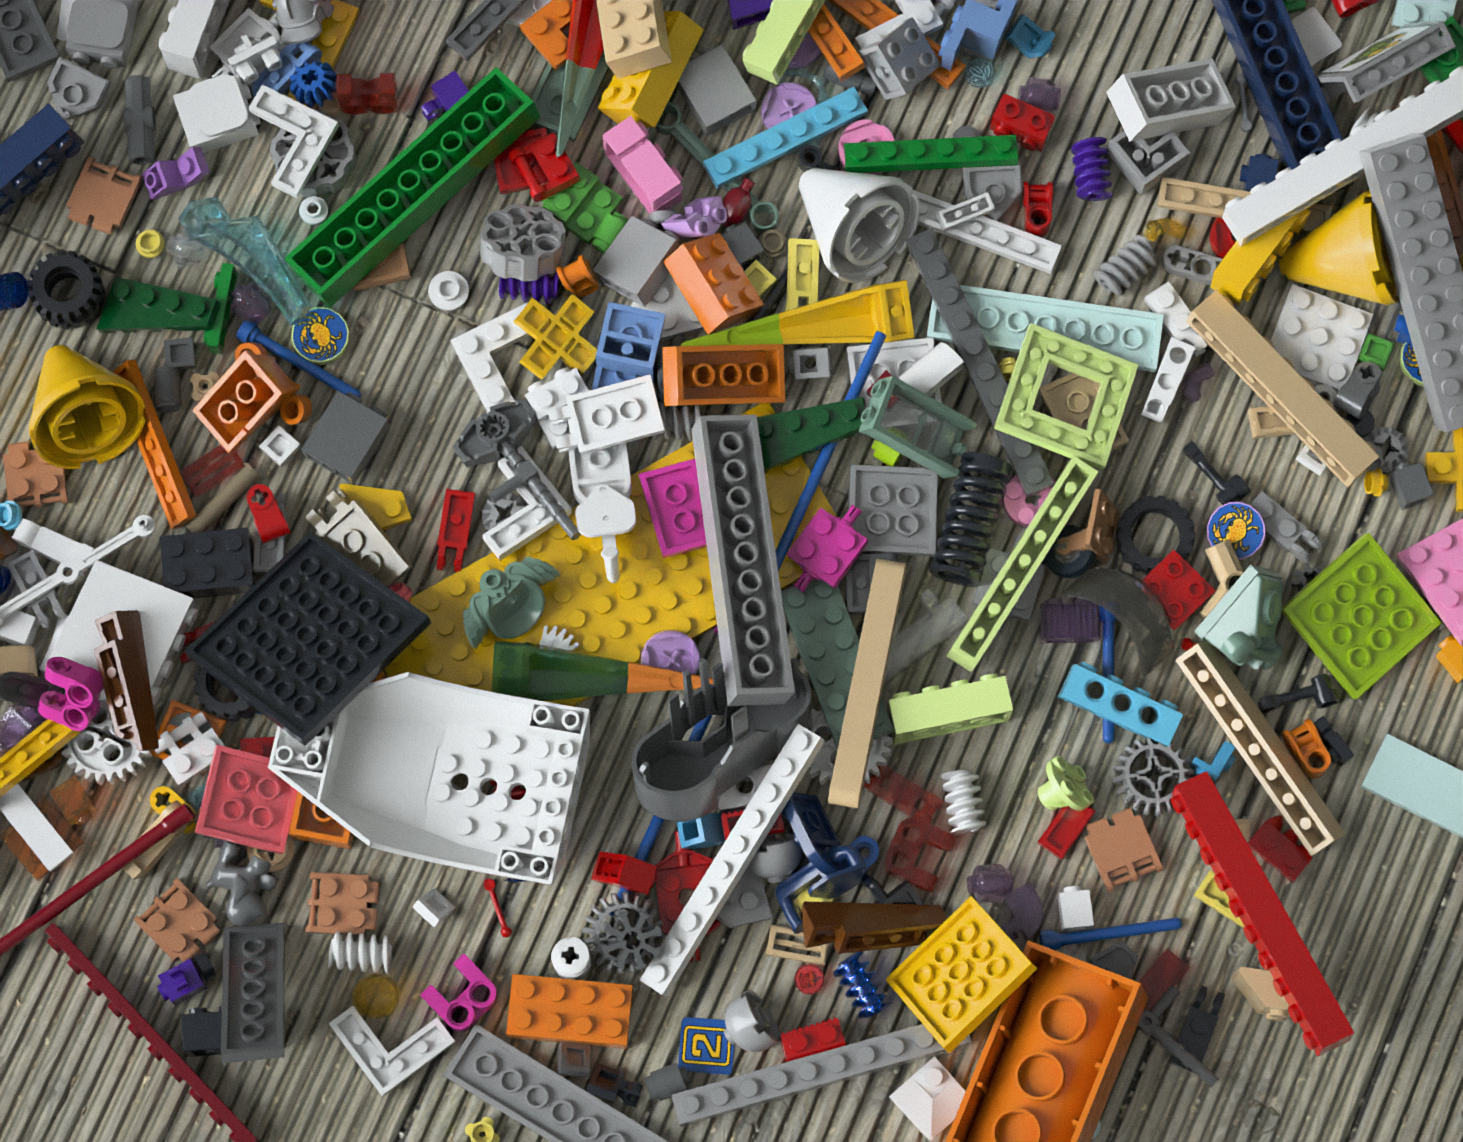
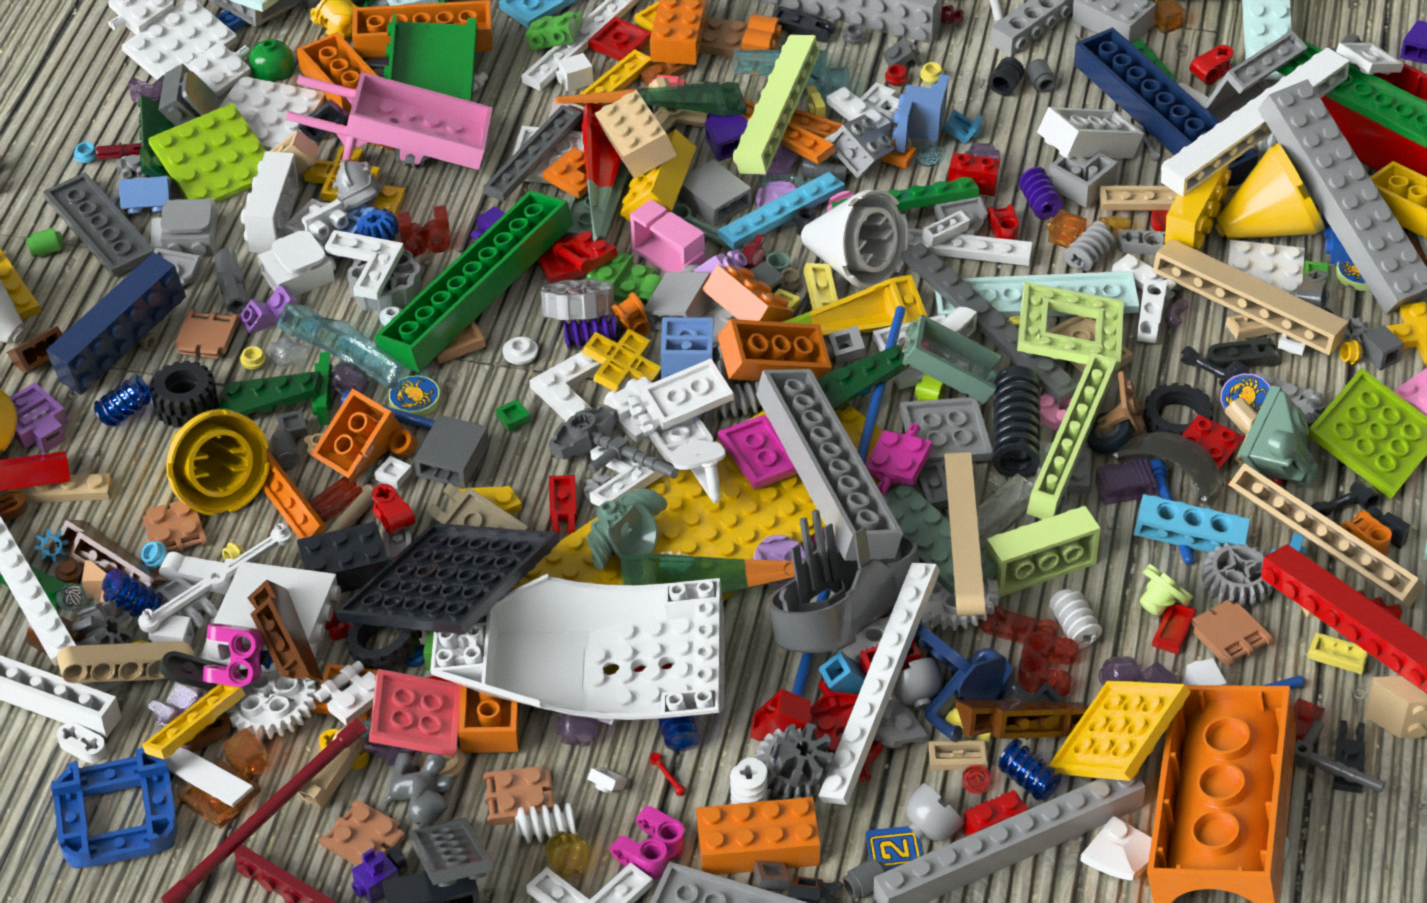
camera: 10 degrees left, 30 degrees down
none -> light yellow plate [222,542,245,560]
none -> green plate [495,399,531,432]
none -> clear orange brick [1046,209,1087,249]
none -> pearl dark grey plate [1207,338,1280,368]

